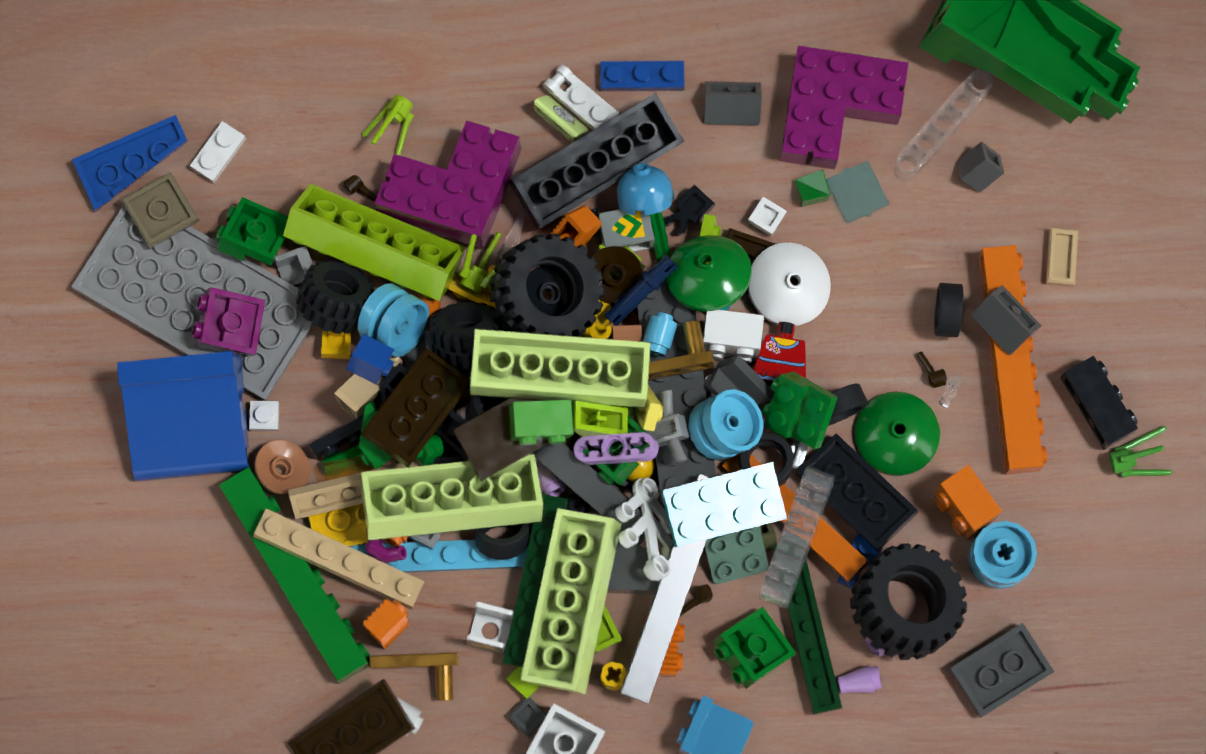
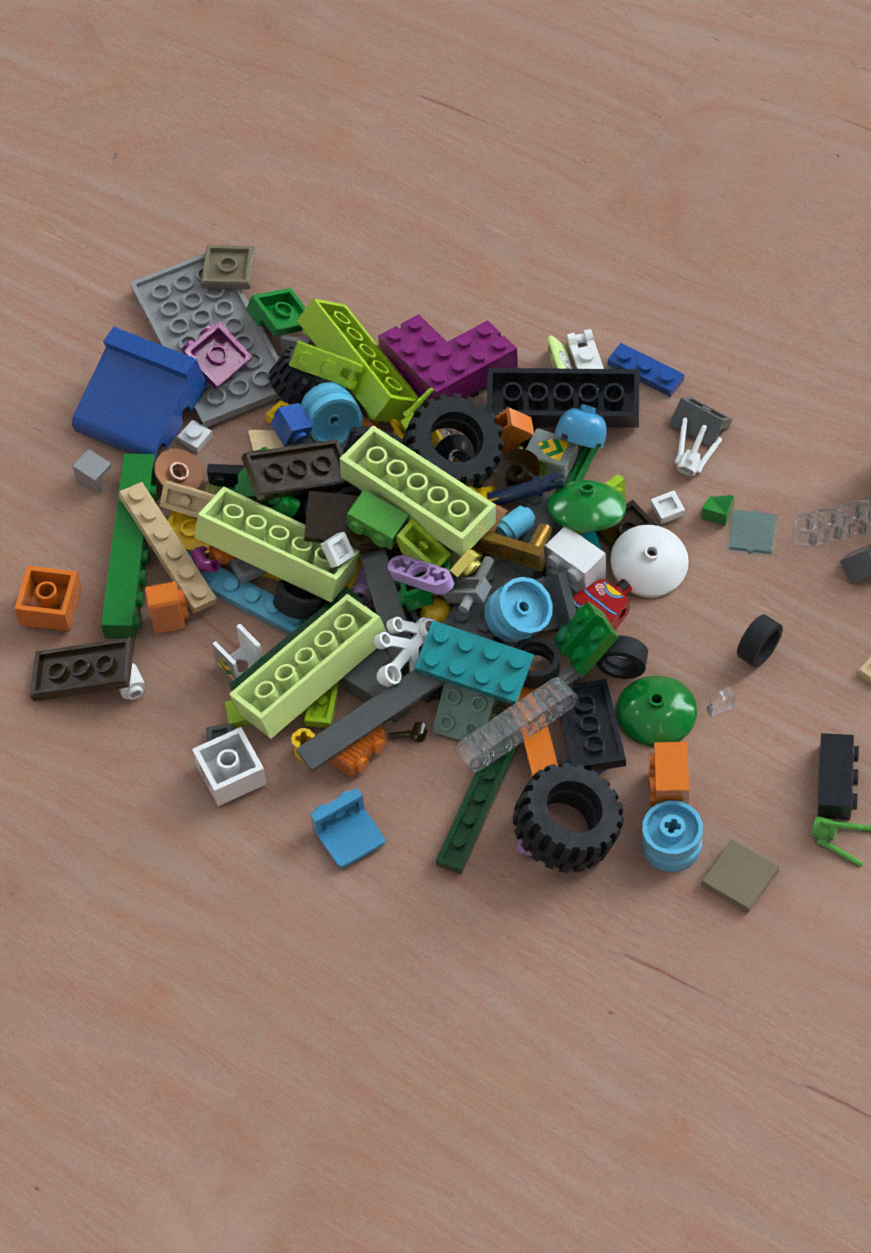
camera: 45 degrees right, 20 degrees down
blue wing [72,115,188,212] -> none
white plate [190,121,246,183] -> none
dark brown hand [344,175,377,203] -> none
lime plant [362,94,414,155] -> none
pearl gold piece [370,652,458,701] -> none
black plate [665,184,716,236] -> none
green plate [713,607,797,689] -> none
magenta piece [780,45,909,169] -> none
lavender cone [838,664,882,694] -> none
dark brown hand [916,351,947,388] -> none
dark grey plate [949,623,1054,718] -> none
dark grey panel [971,285,1042,355] -> none
orange brick [979,245,1047,475] -> none
none -> orange brick [14,565,82,632]
none -> light grey panel [72,449,111,494]
none -> lime plate [289,341,364,390]
none -> white plate [320,532,355,568]
none -> white plant [674,418,722,476]
none -> dark tan tile [702,840,779,913]

